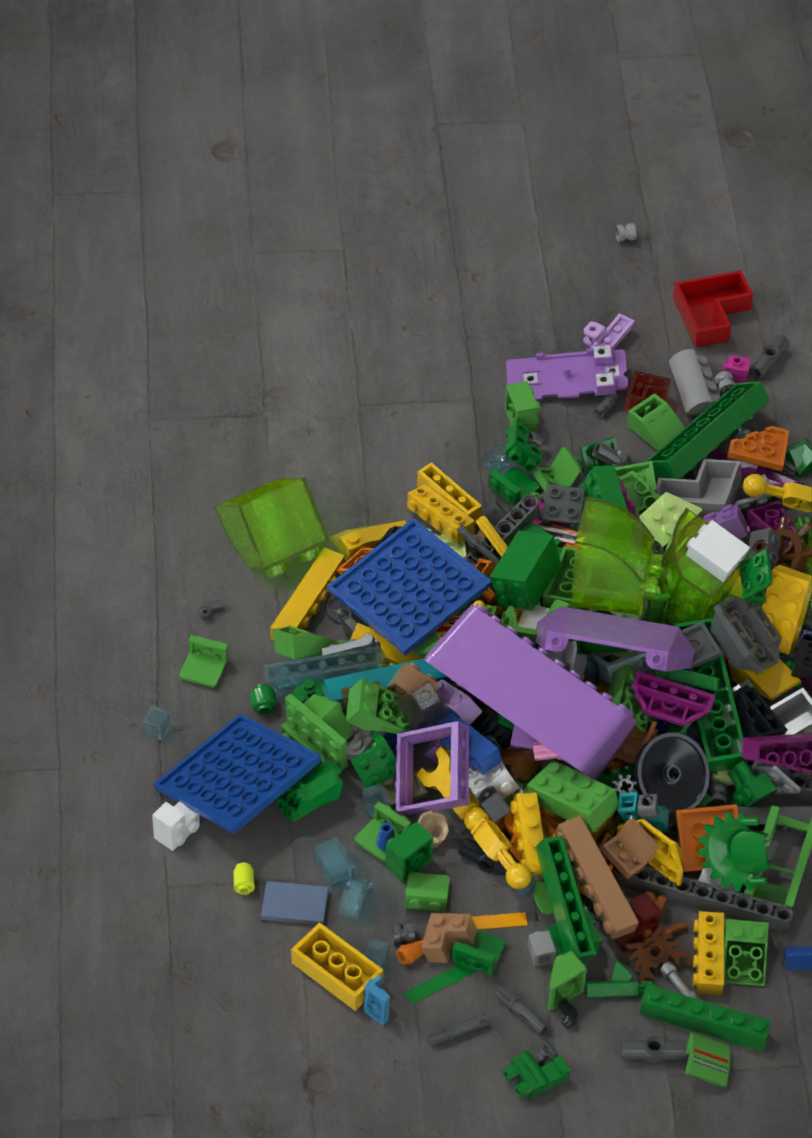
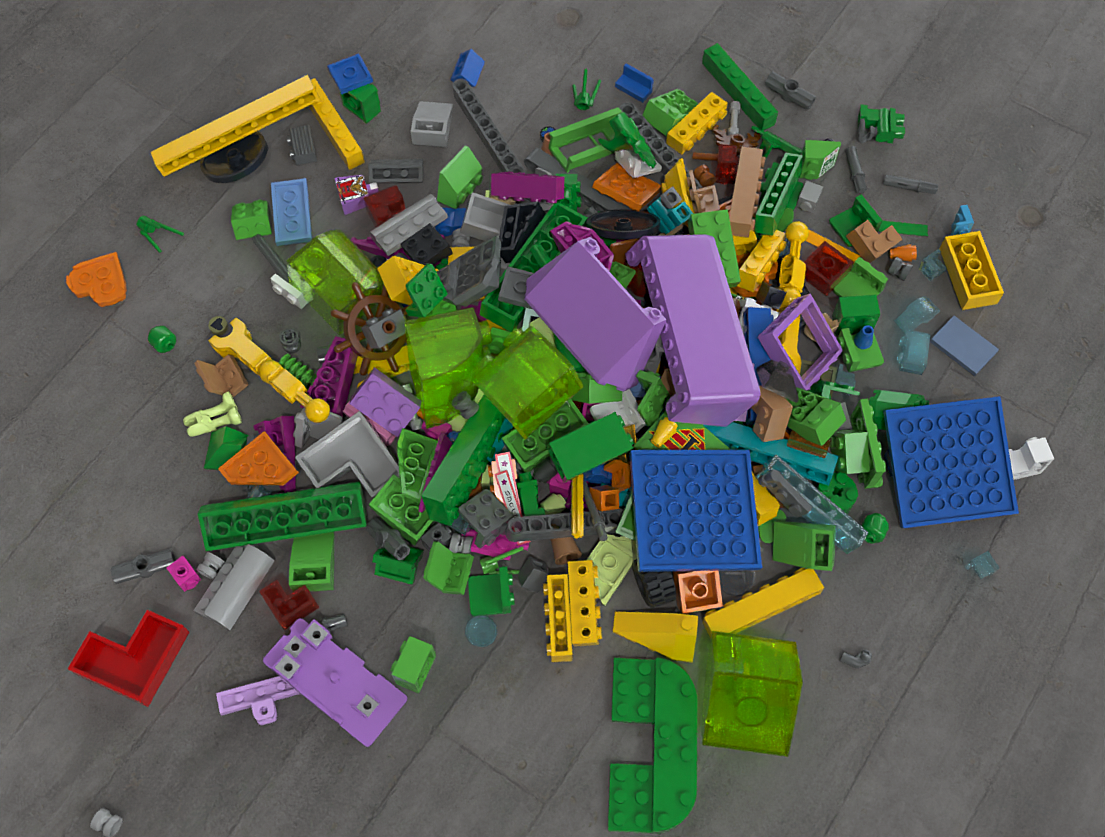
camera: 140 degrees left, 15 degrees up
bright green bracket [179,635,229,687] -> none
neon yellow brick [233,863,255,895] -> none
green hips [504,420,545,473] -> none
light grey gear [612,774,637,798] -> none
yellowish green wing [639,492,702,547] -> none
bright green slope [685,1033,730,1087] -> none
white brick [686,520,750,583] -> none
none -> green plate [608,658,698,834]
none -> clear red brick [804,241,854,296]

